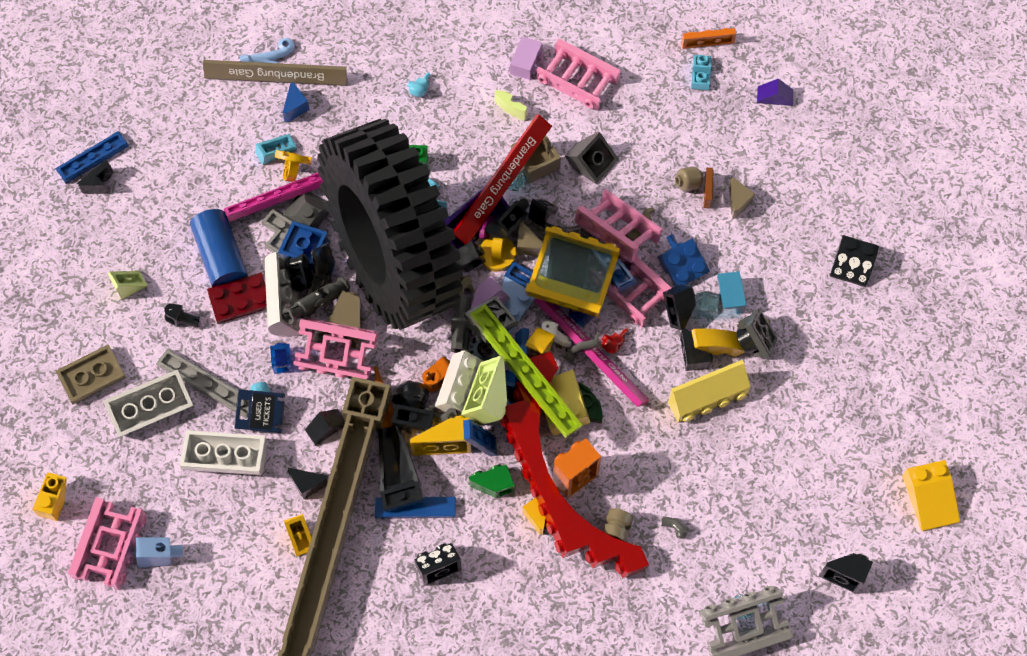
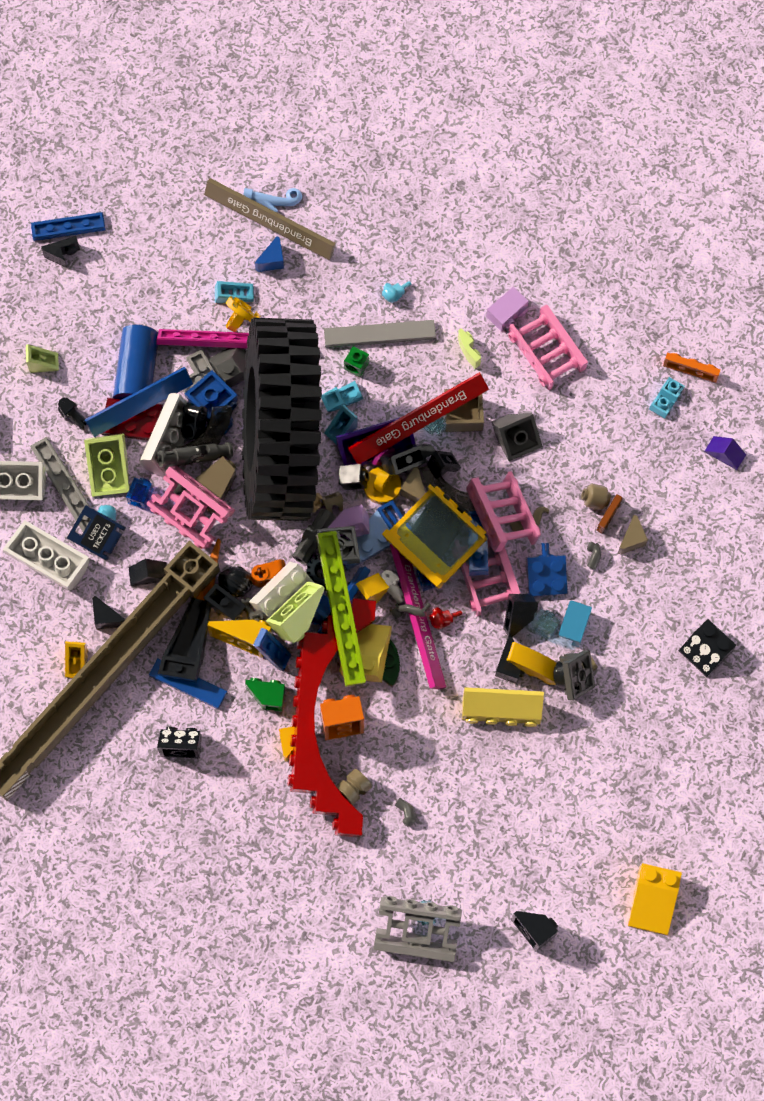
camera: 25 degrees right, 5 degrees up
none -> yellowish green slope [84,434,130,497]
none -> blue tile [85,367,193,437]
none -> light grey tile [324,320,436,348]
none -> dark grey arm [587,542,601,570]

